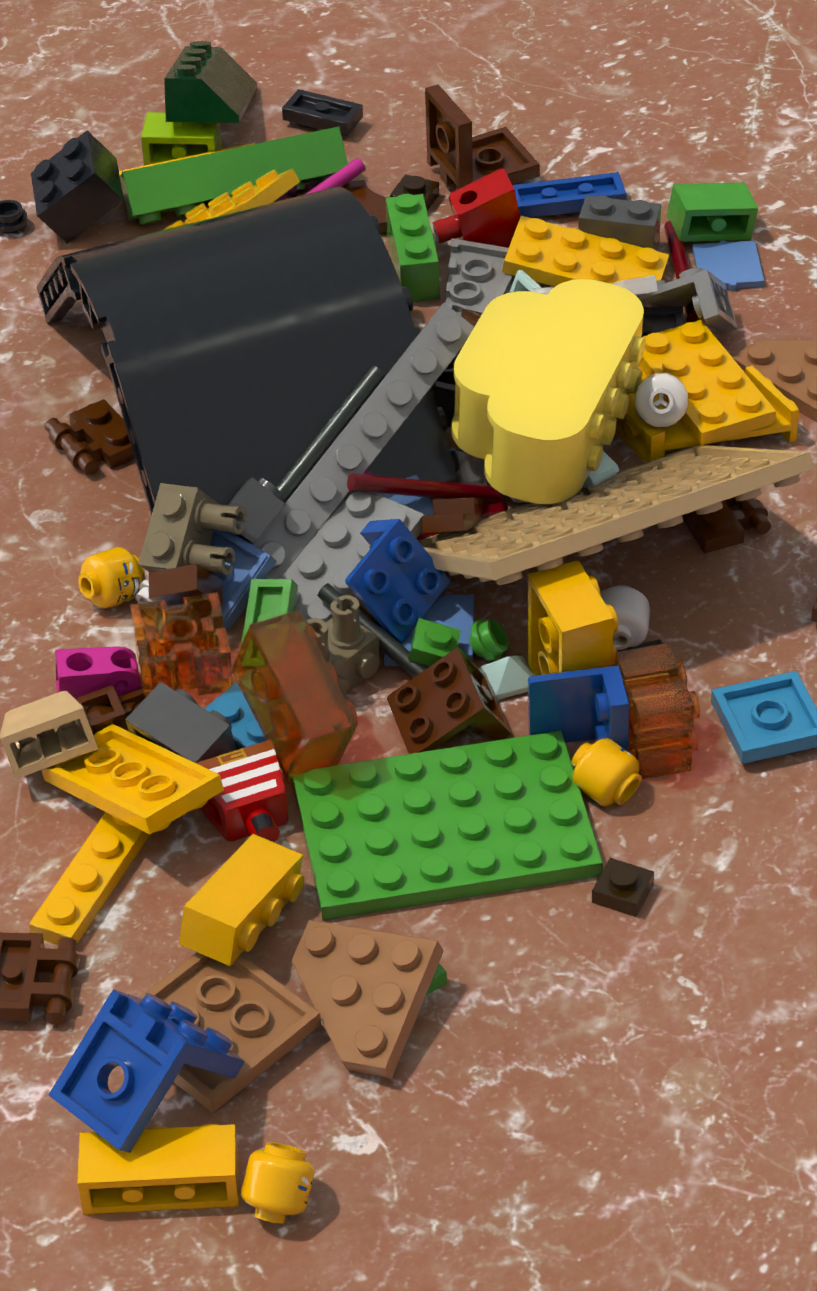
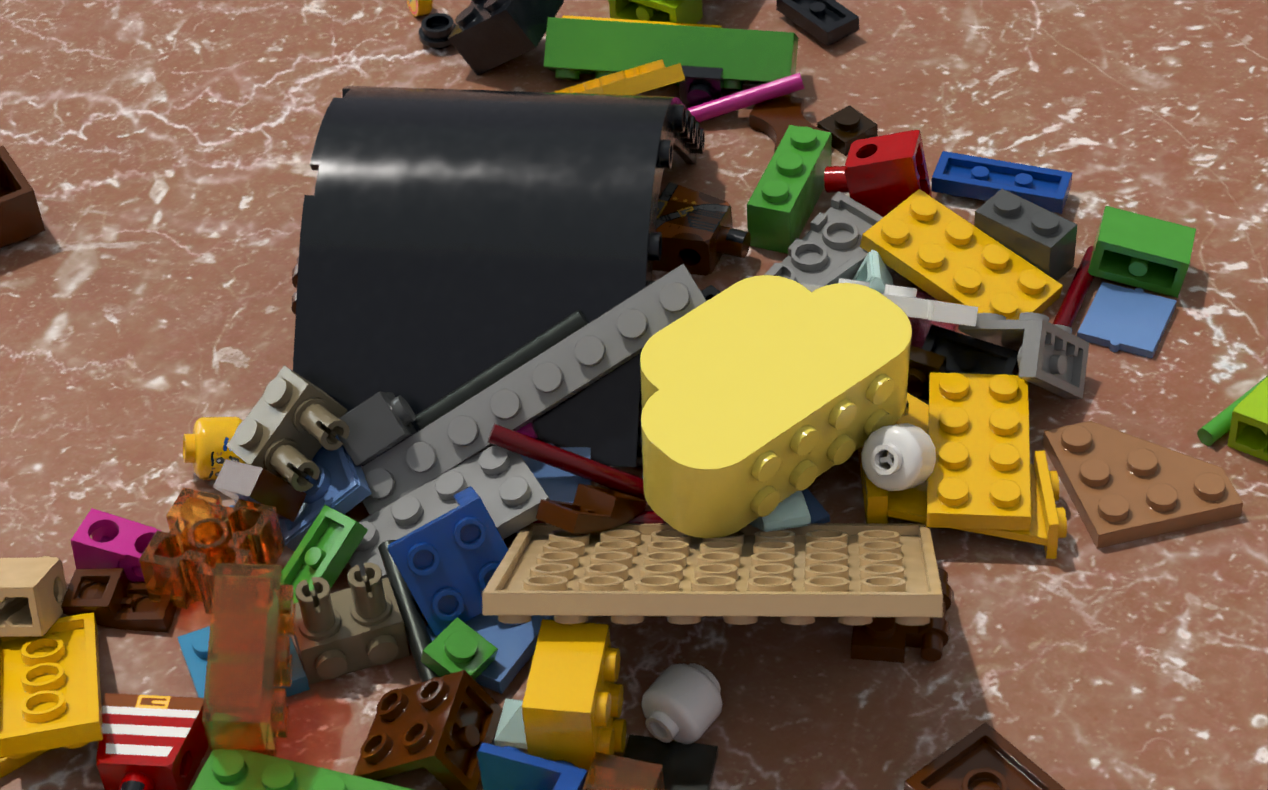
camera: 30 degrees right, 0 degrees up
dark grey brick [125,682,236,763] -> none
reddish brown bracket [425,84,540,190] -> none
bright green plate [469,619,509,662] -> none

